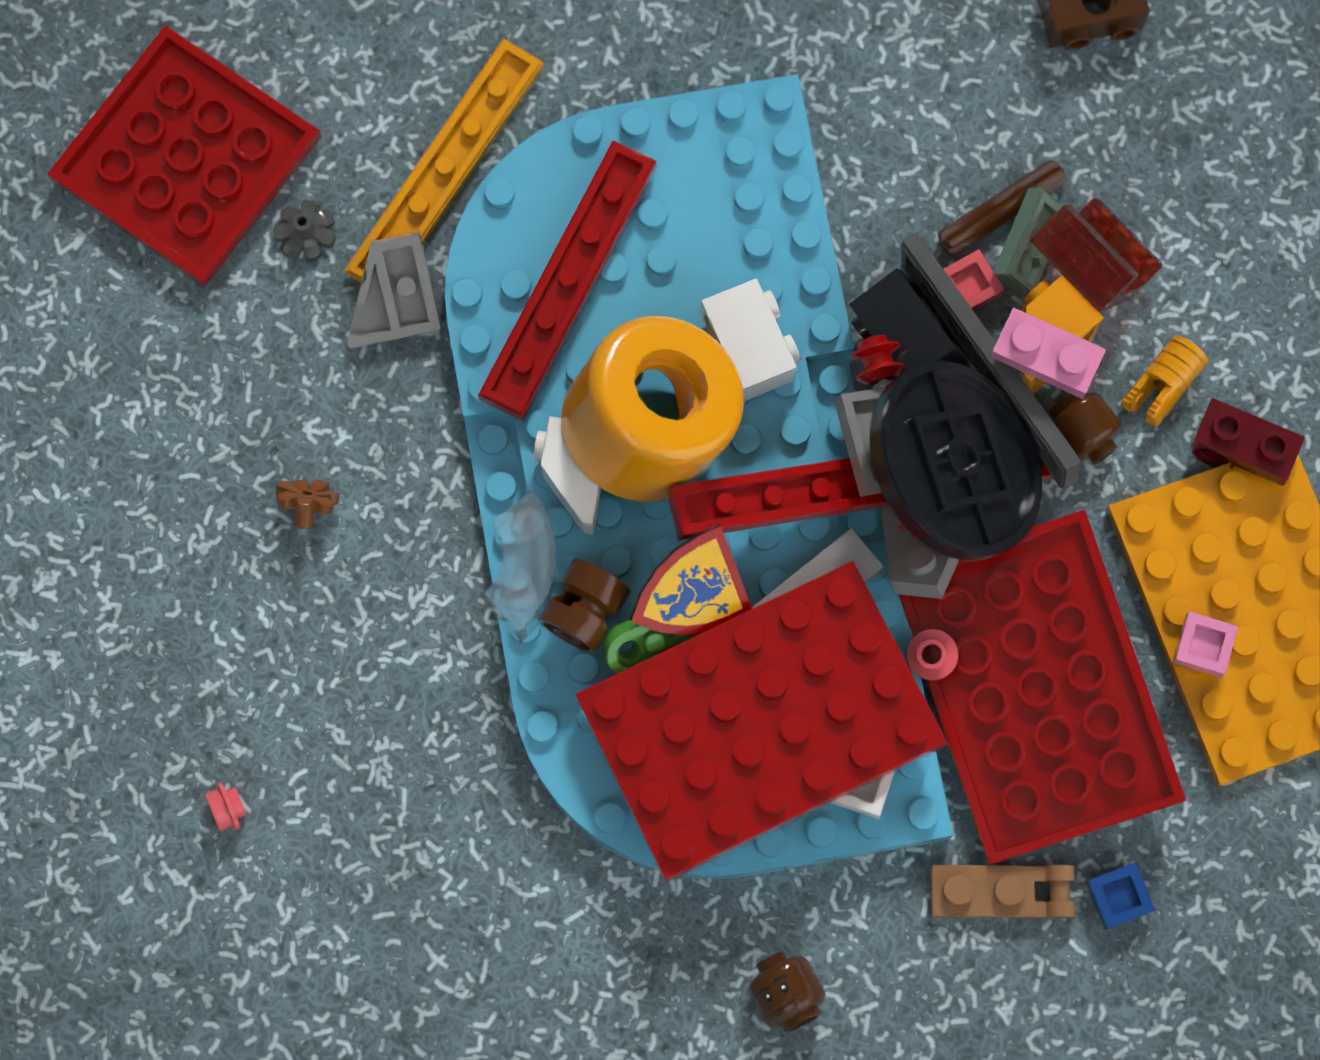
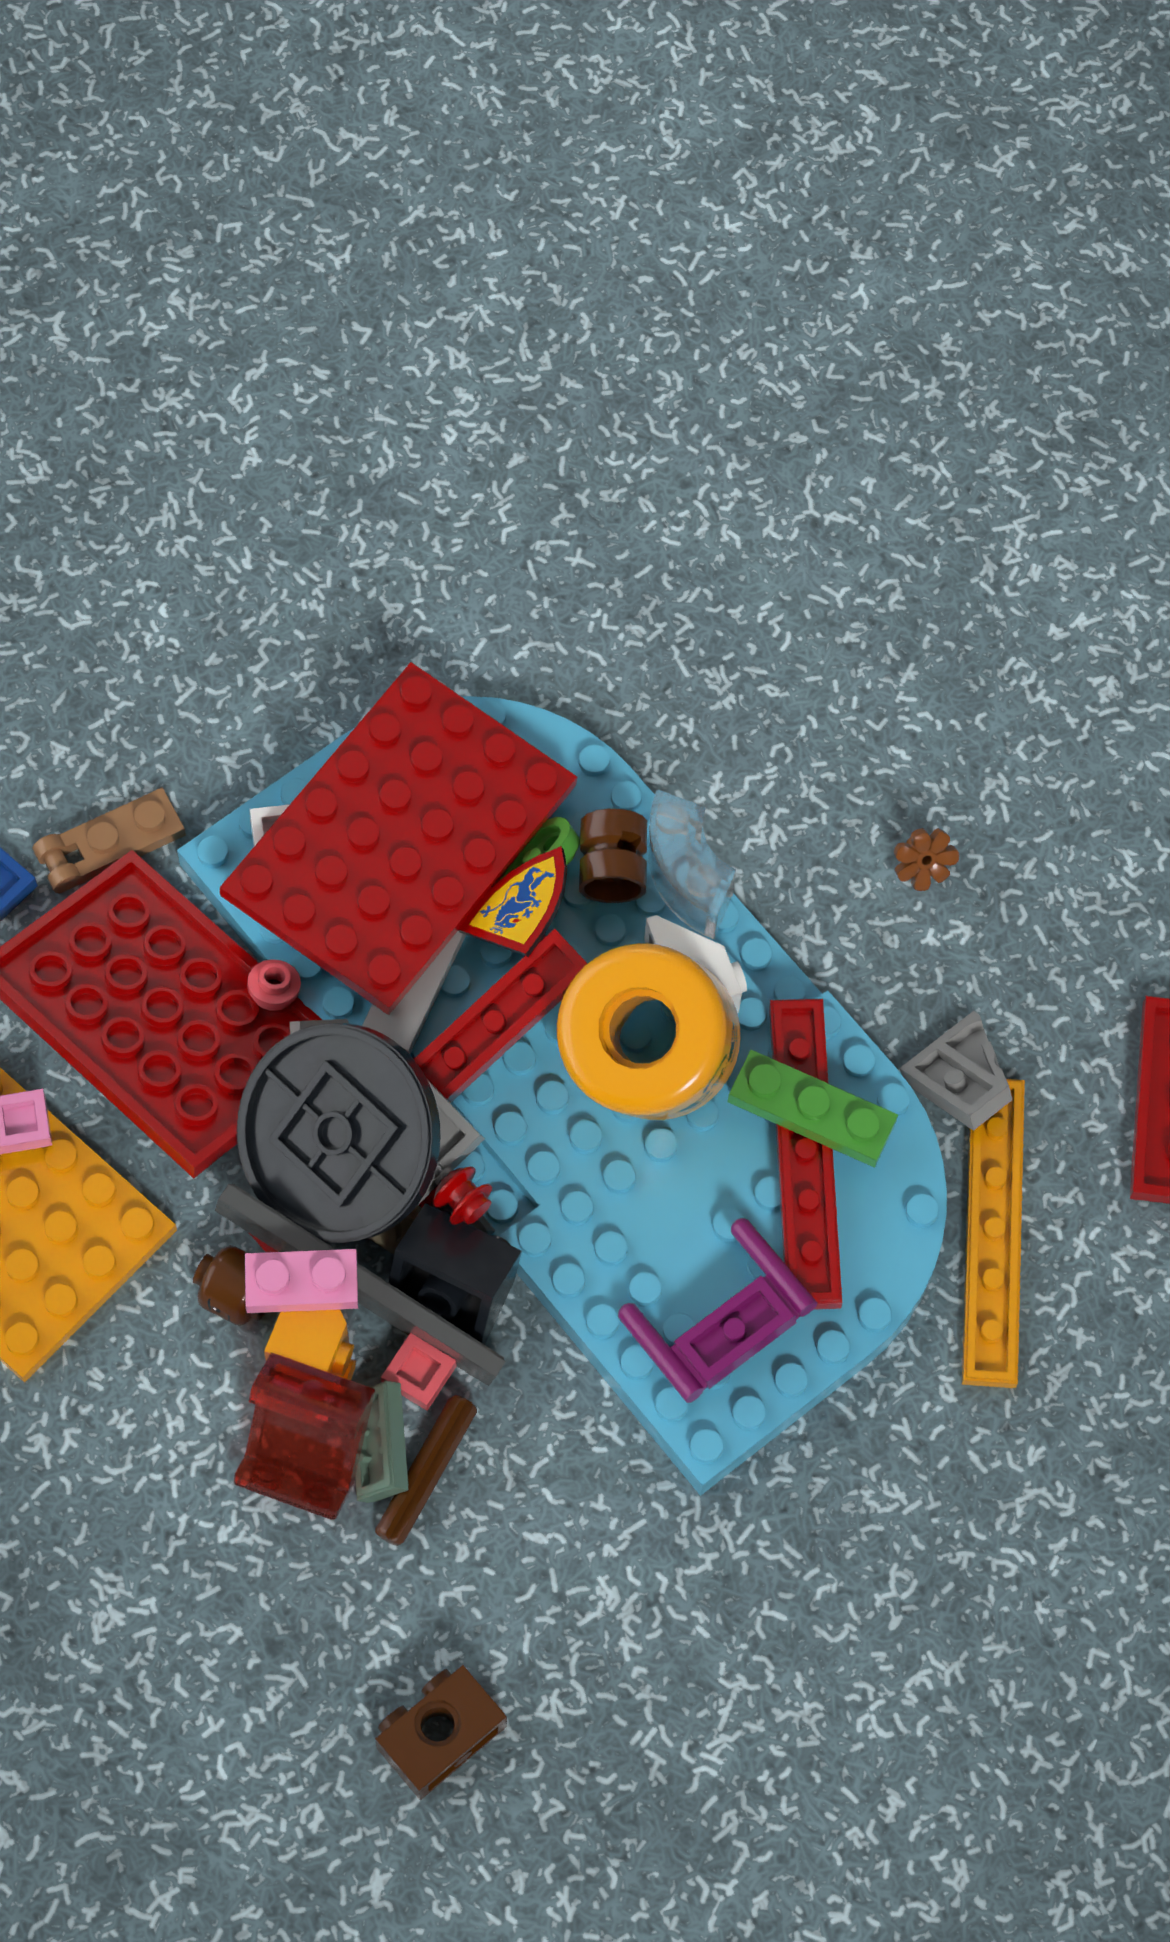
camera: 150 degrees right, 10 degrees down
coral plate [205,782,247,831] -> none
dark grey plant [274,200,336,261] -> none
white brick [700,278,801,401] -> none
reddish brown head [749,951,826,1033] -> none
light orange hinge [1120,335,1209,427] -> none
dark red plate [1190,398,1305,486] -> none
none -> magenta plate [618,1218,817,1403]
none -> bright green plate [727,1050,898,1168]

